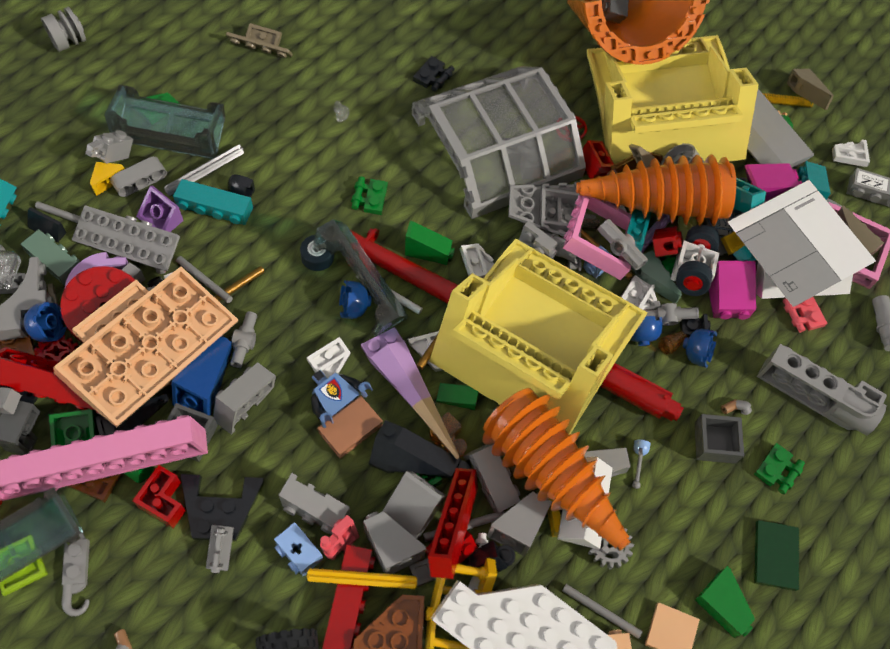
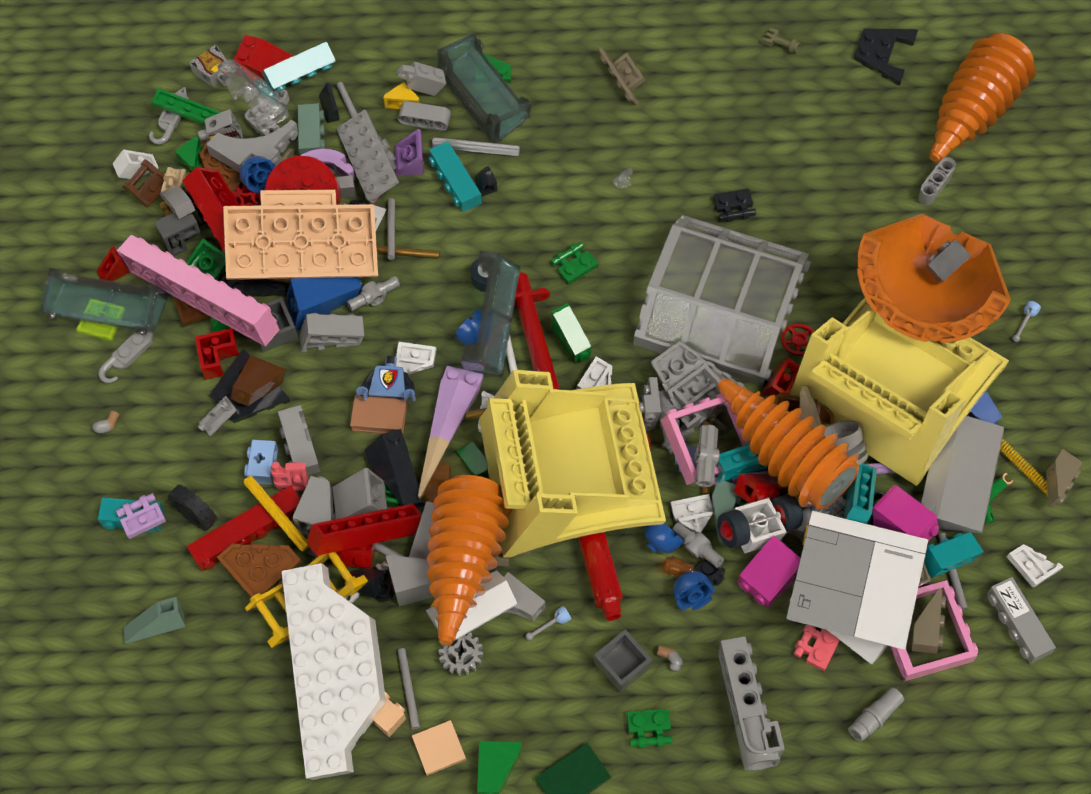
camera: 55 degrees right, 0 degrees up
none -> reddish brown slope [231,355,286,406]

